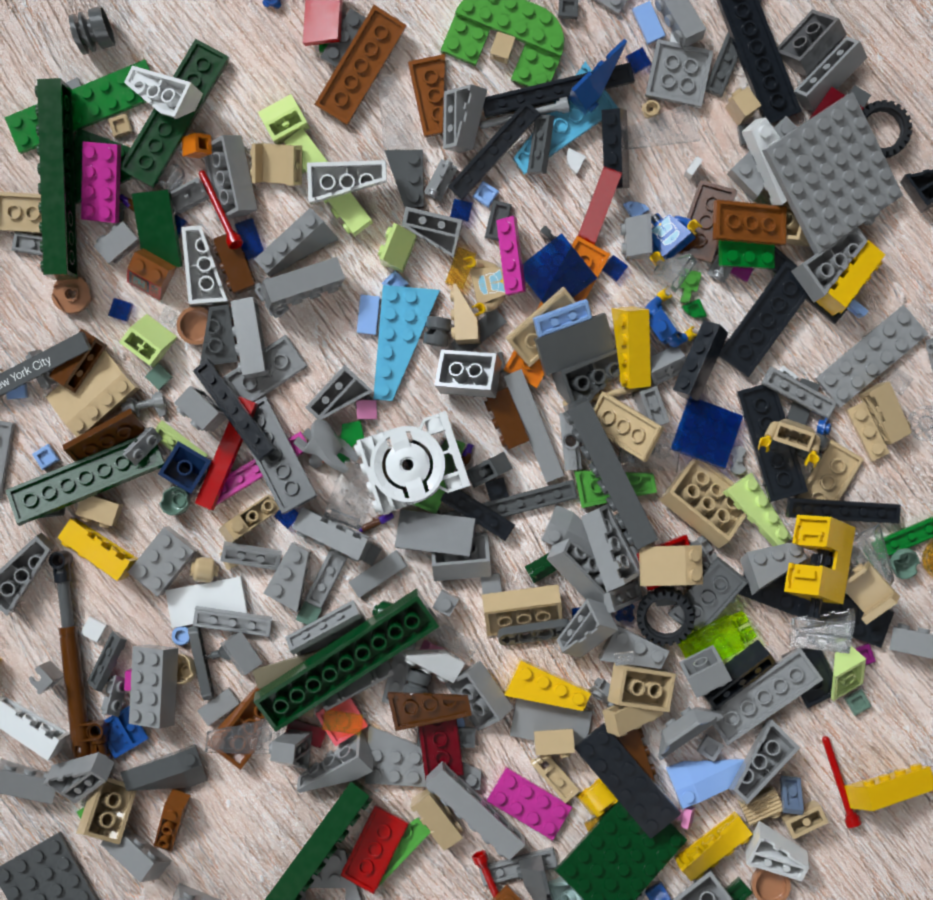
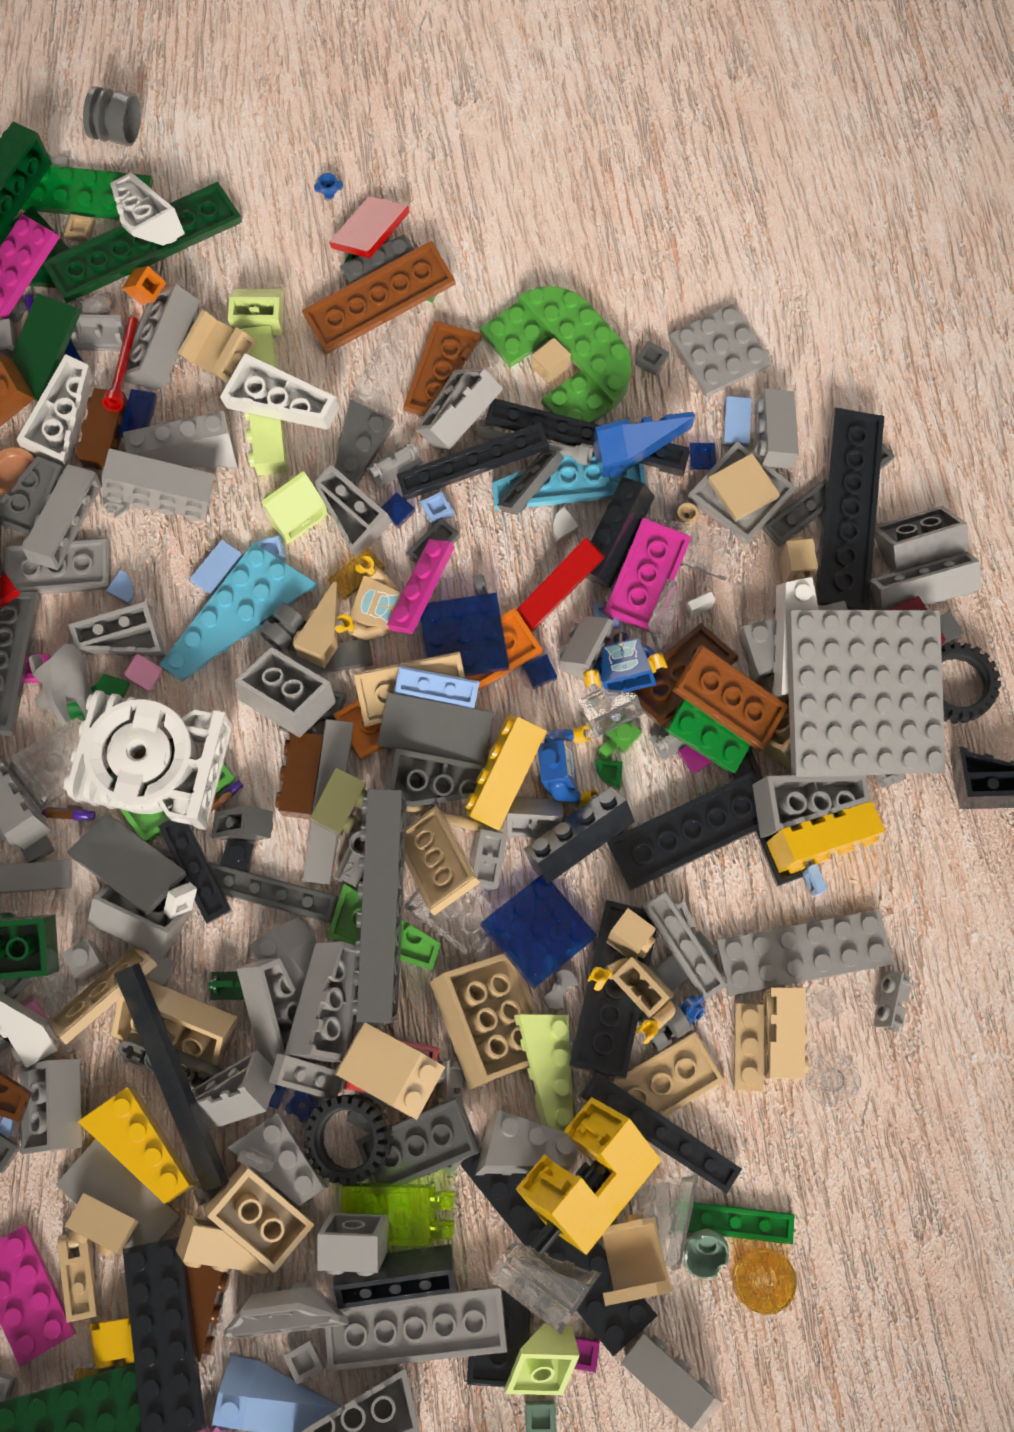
camera: 20 degrees right, 15 degrees down
none -> tan tile [47,946,157,1045]
none -> light blue tile [106,570,134,606]
none -> black tile [114,963,229,1192]
none -> white plate [163,882,197,919]
none -> olive brick [310,768,368,837]
none -> dark pink plate [604,518,692,633]
none -> tan brick [606,908,656,959]
none -> clear tile [648,579,683,650]
none -> tan tile [708,454,780,522]

